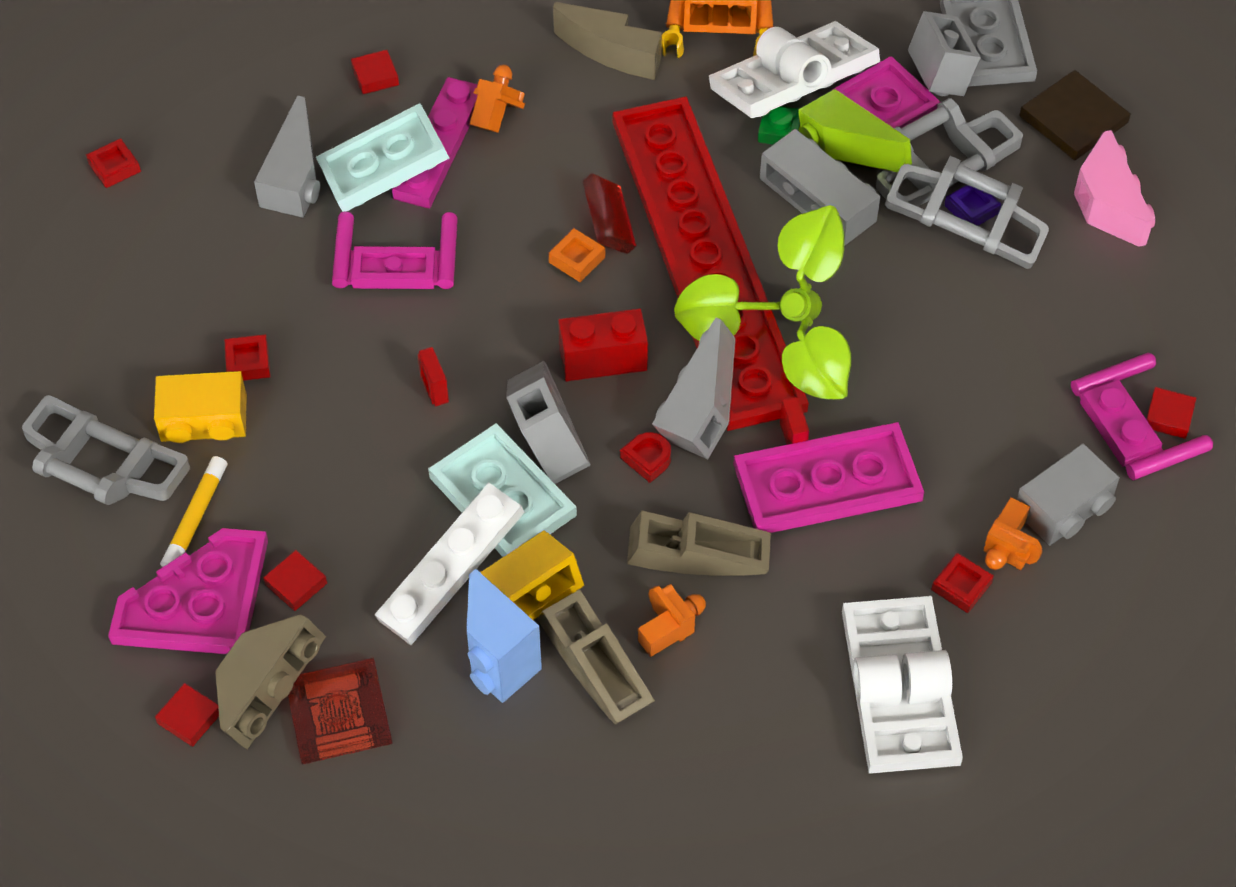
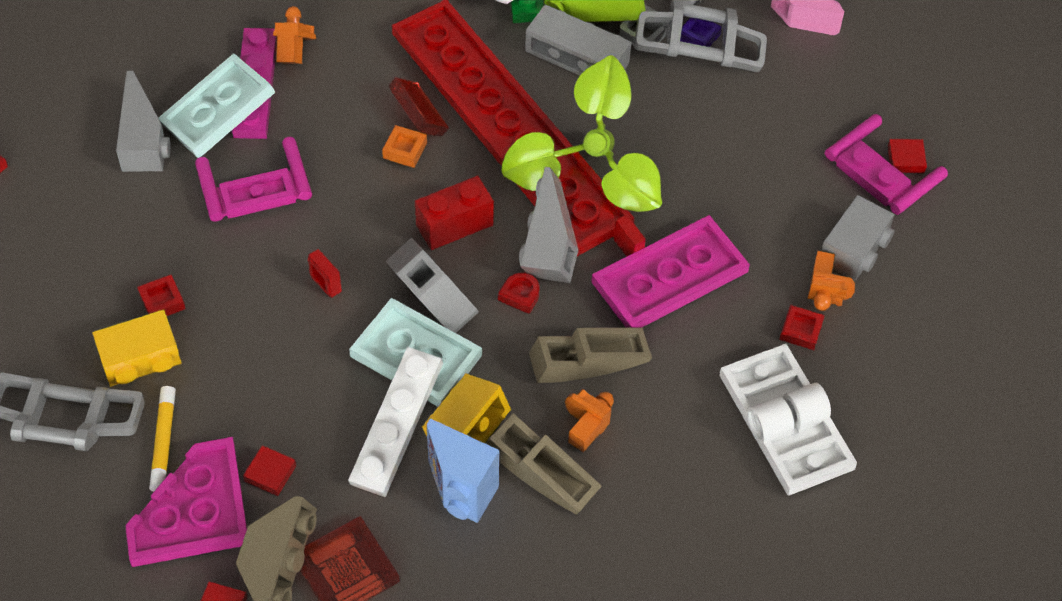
camera: 20 degrees left, 0 degrees up
red tile [351,50,399,94] -> none

